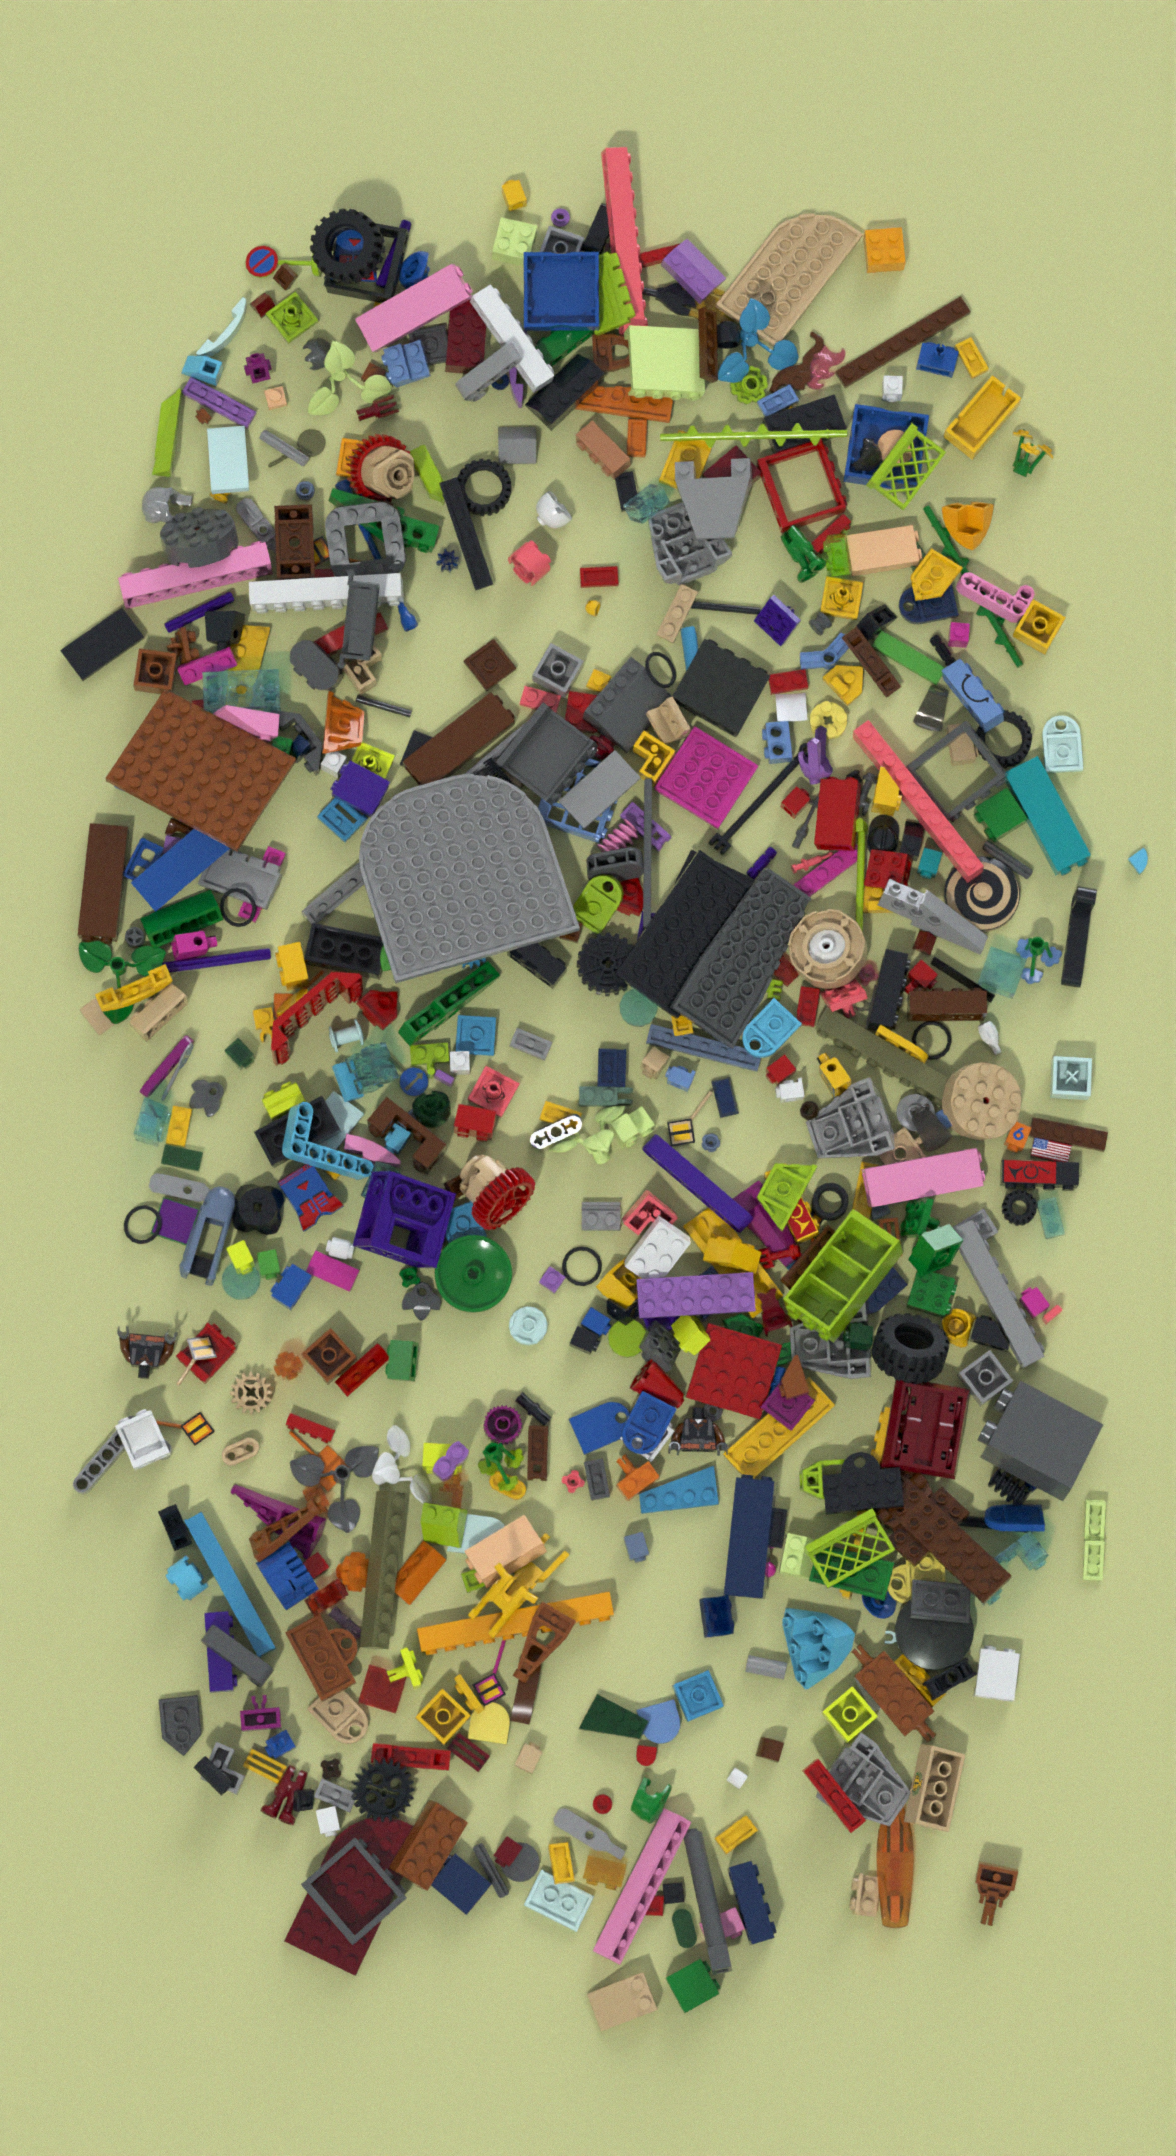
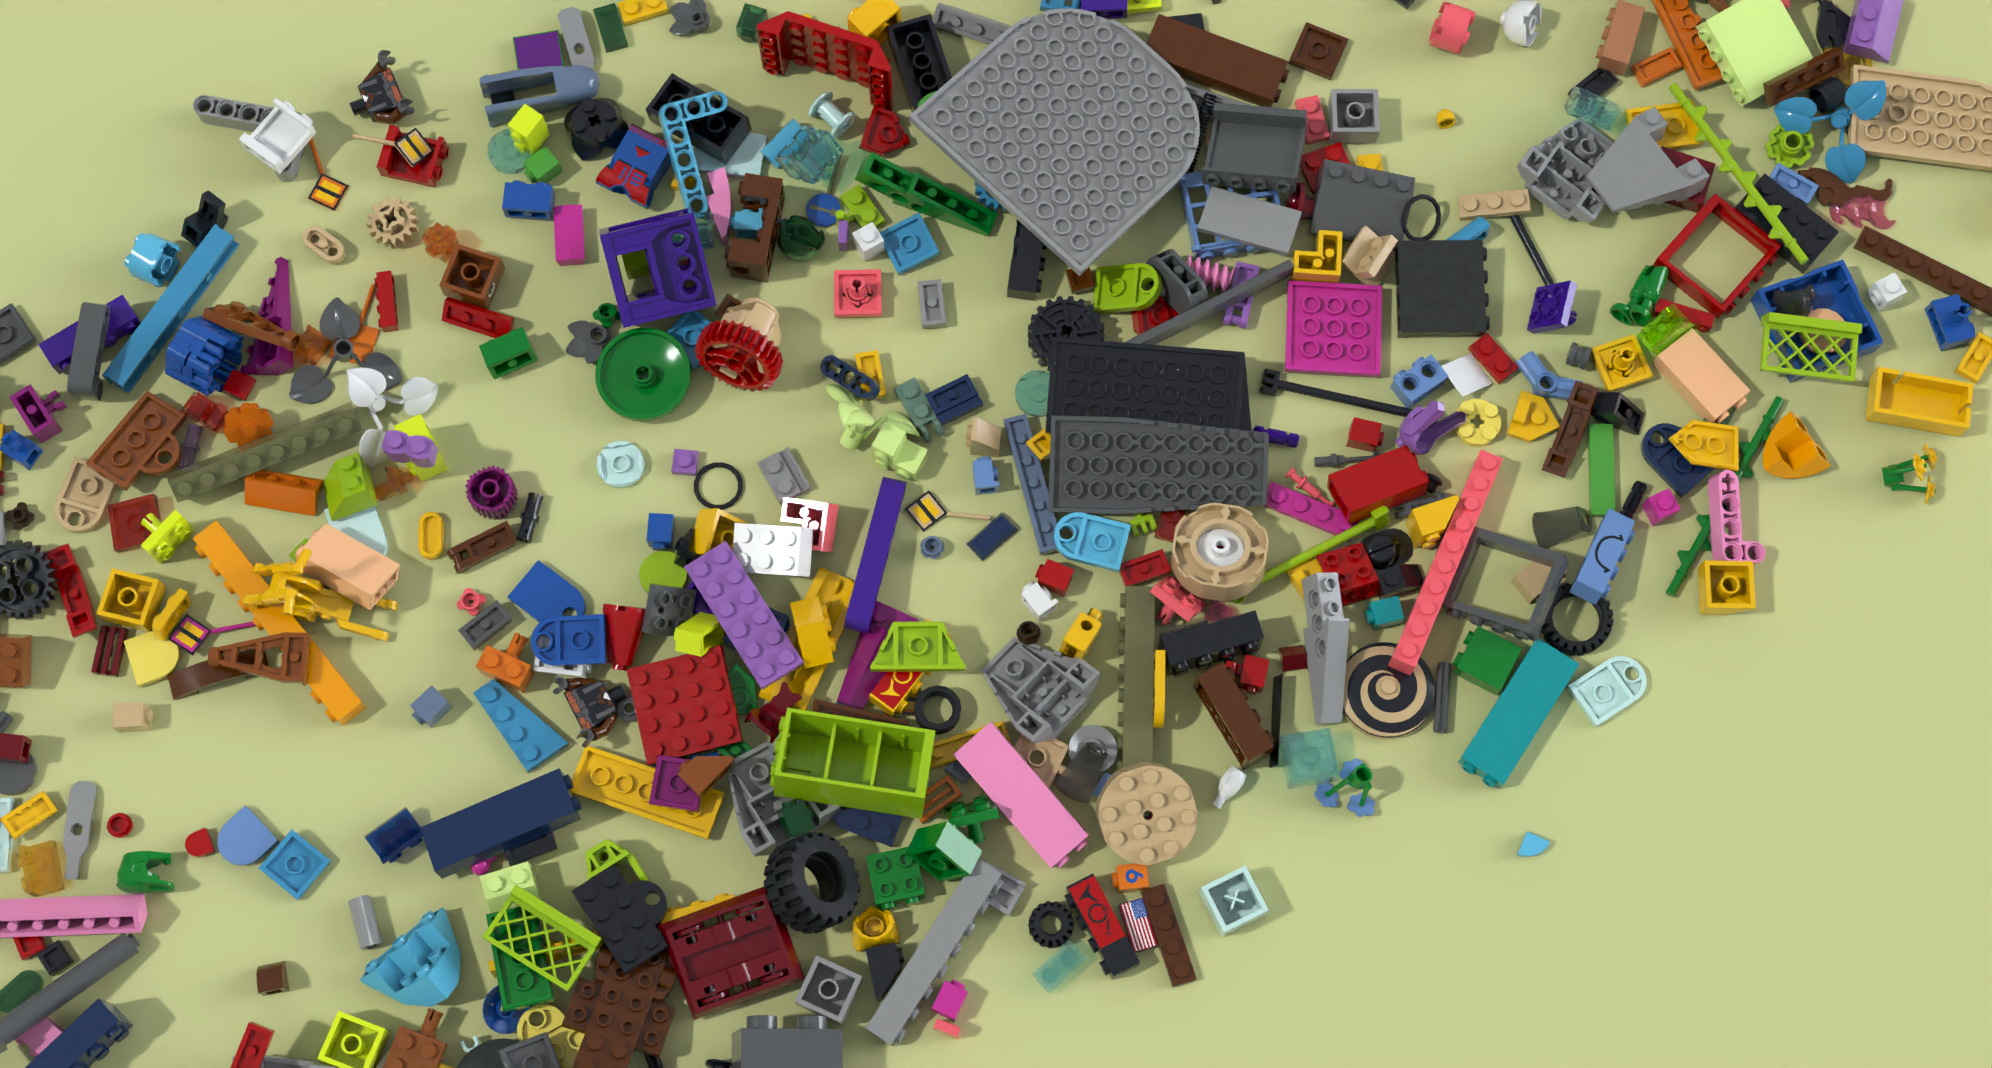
camera: 65 degrees right, 5 degrees down
black piece [124,1205,162,1244] -> none
neon yellow brick [261,1081,306,1122] -> none
white brick [325,1237,354,1260] -> none
red brick [454,1104,496,1142] -> none
plant [478,1443,524,1491] -> none
black brick [569,1326,600,1355] -> none
dark green wing [579,1694,649,1739] -> none
red tile [580,566,619,588] -> none
yellow tile [714,1815,758,1854] -> none
white hose [727,1768,748,1789] -> none
red hinge [758,1244,801,1269] -> none
black piece [912,1021,951,1060] -> none
black beam [1061,886,1097,988] -> none

